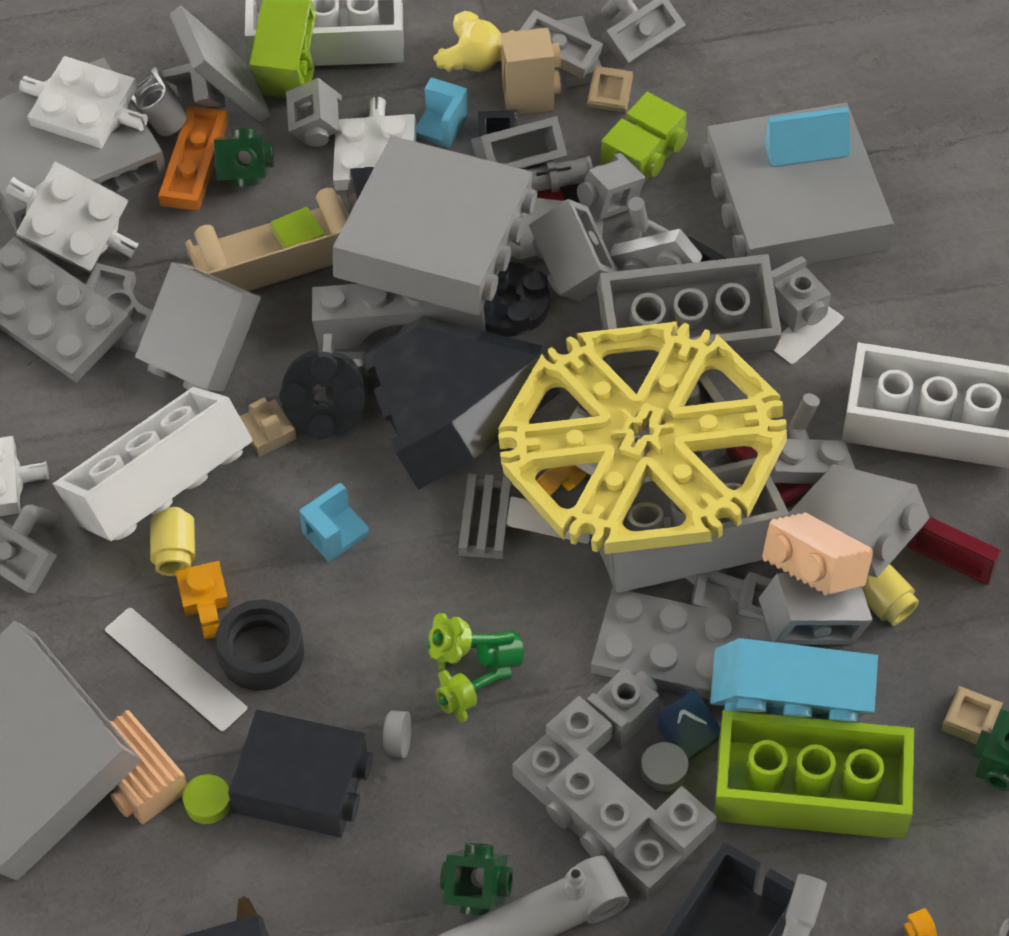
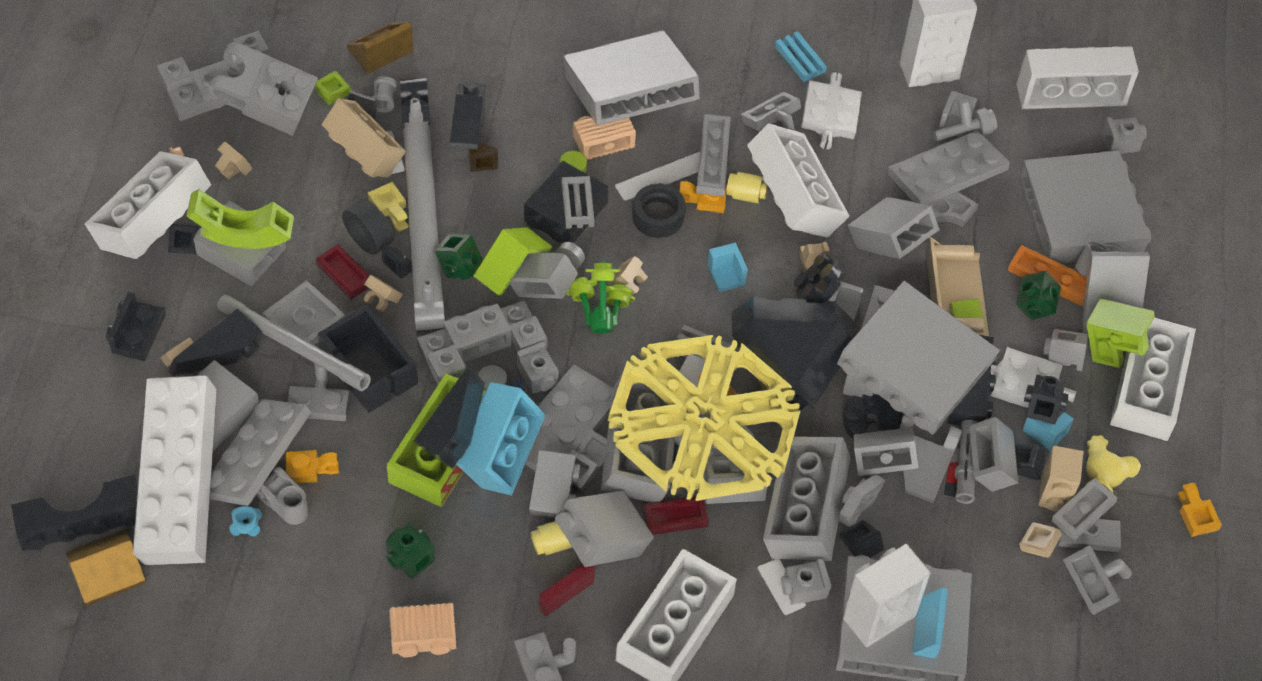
camera: 105 degrees right, 0 degrees up
white plate [5,161,139,274] -> none
white plate [19,56,148,149] -> none
light grey brick [577,153,645,221] -> none
lime piece [600,92,688,184] -> none
light grey plant [623,197,670,240] -> none
light nougat brick [762,512,873,596] -> none
light grey plate [770,393,855,484] -> none
tan tile [941,686,1003,744] -> none
none -> black slope [414,367,485,469]
none -> lime panel [474,227,552,295]
none -> light grey piece [510,253,578,299]
none -> light grey tile [561,176,594,229]
none -> tan tile [607,256,648,295]
none -> light grey tile [696,114,731,196]
none -> white brick [843,544,930,648]
none -> black brick [1024,375,1069,425]

